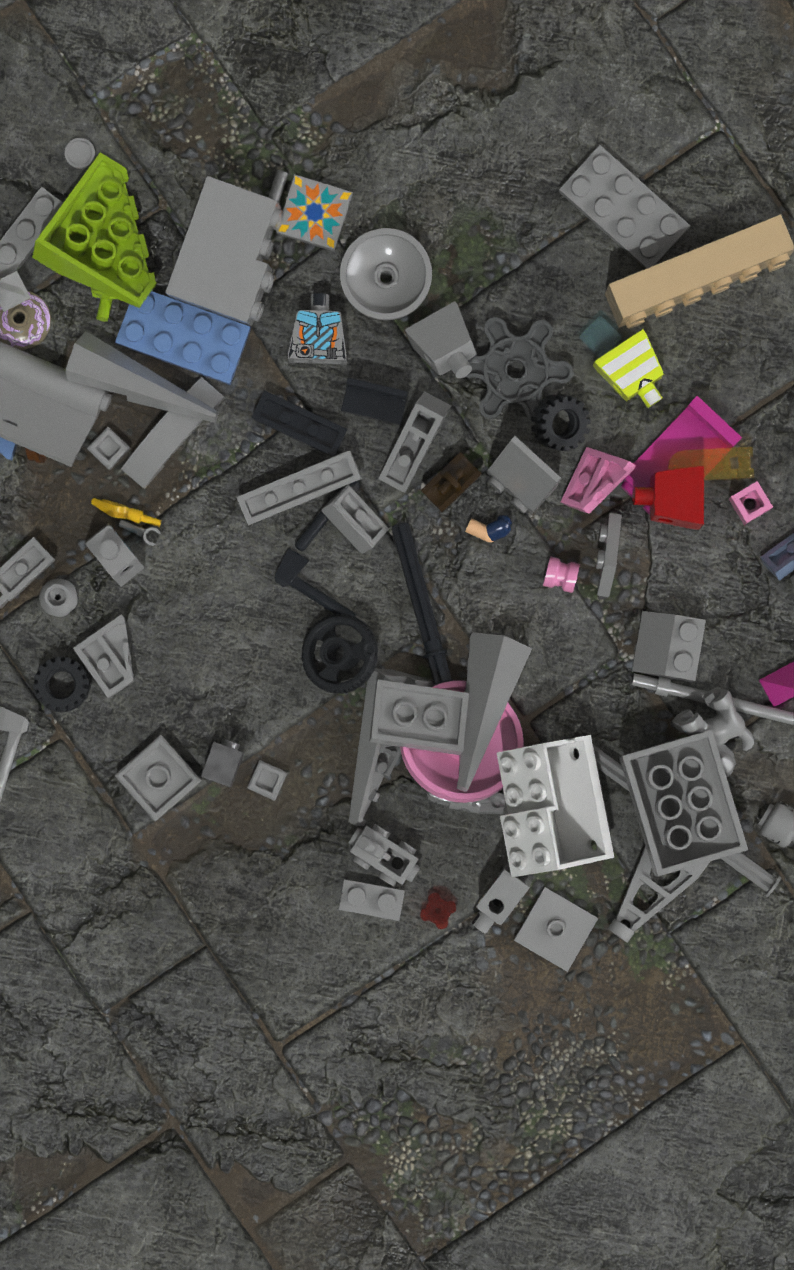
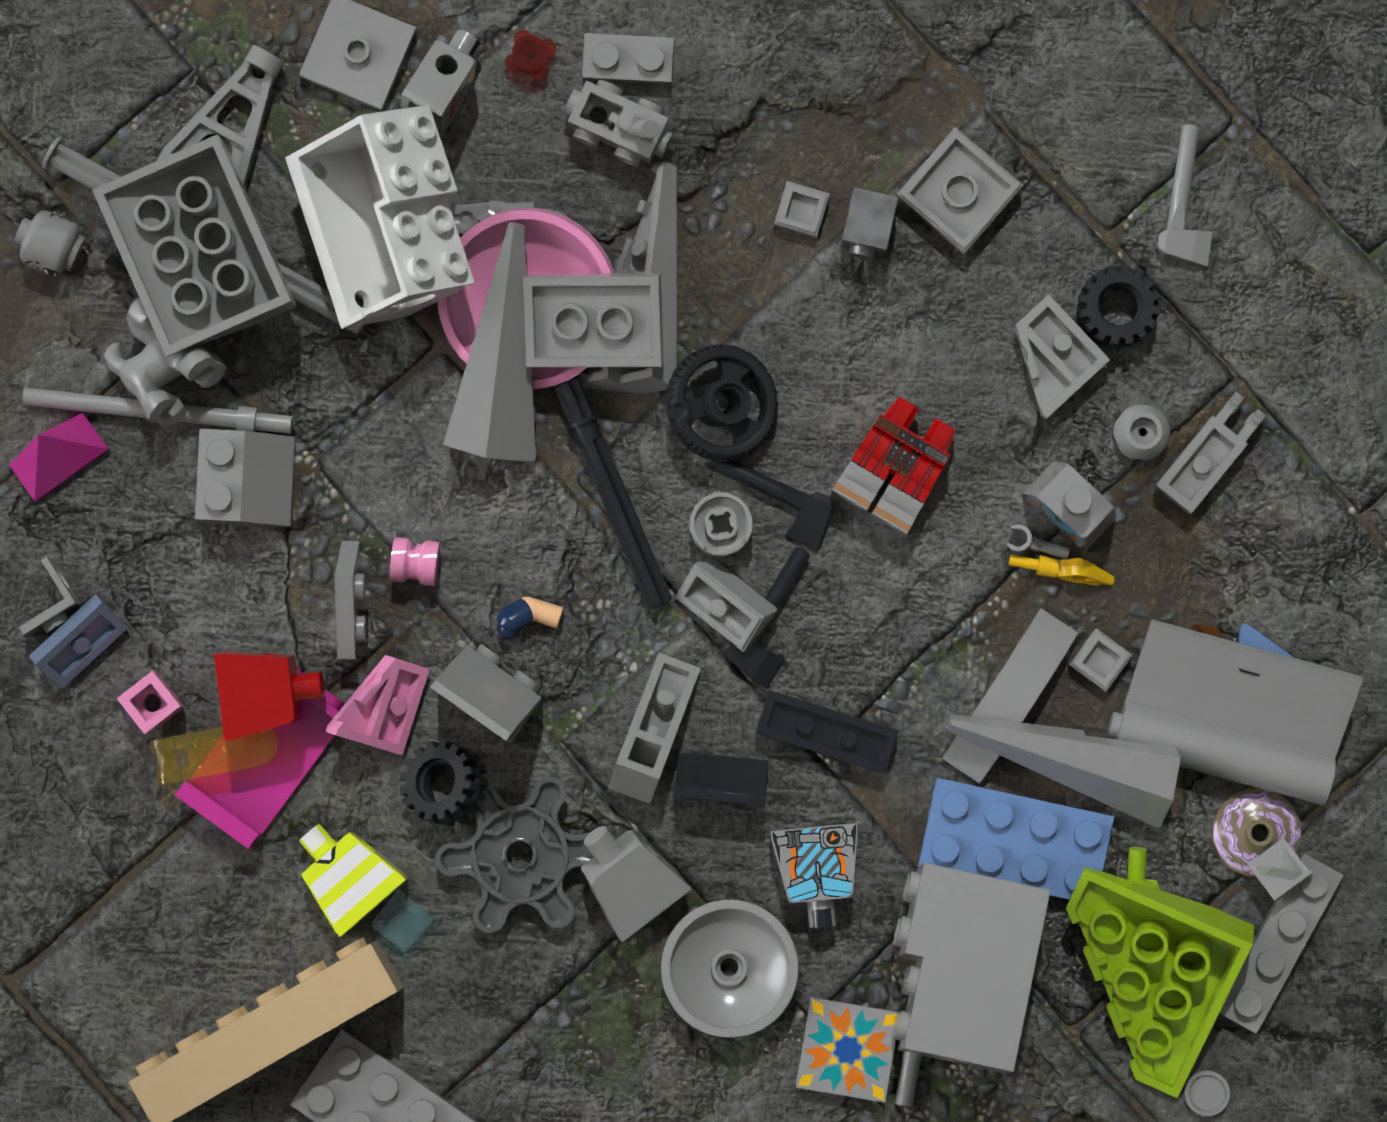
camera: 165 degrees right, 0 degrees up
light grey plate [236,450,362,525] -> none
dark brown hips [421,452,482,513] -> none
none -> light grey wheel [690,493,752,557]
none -> hips [831,397,956,535]

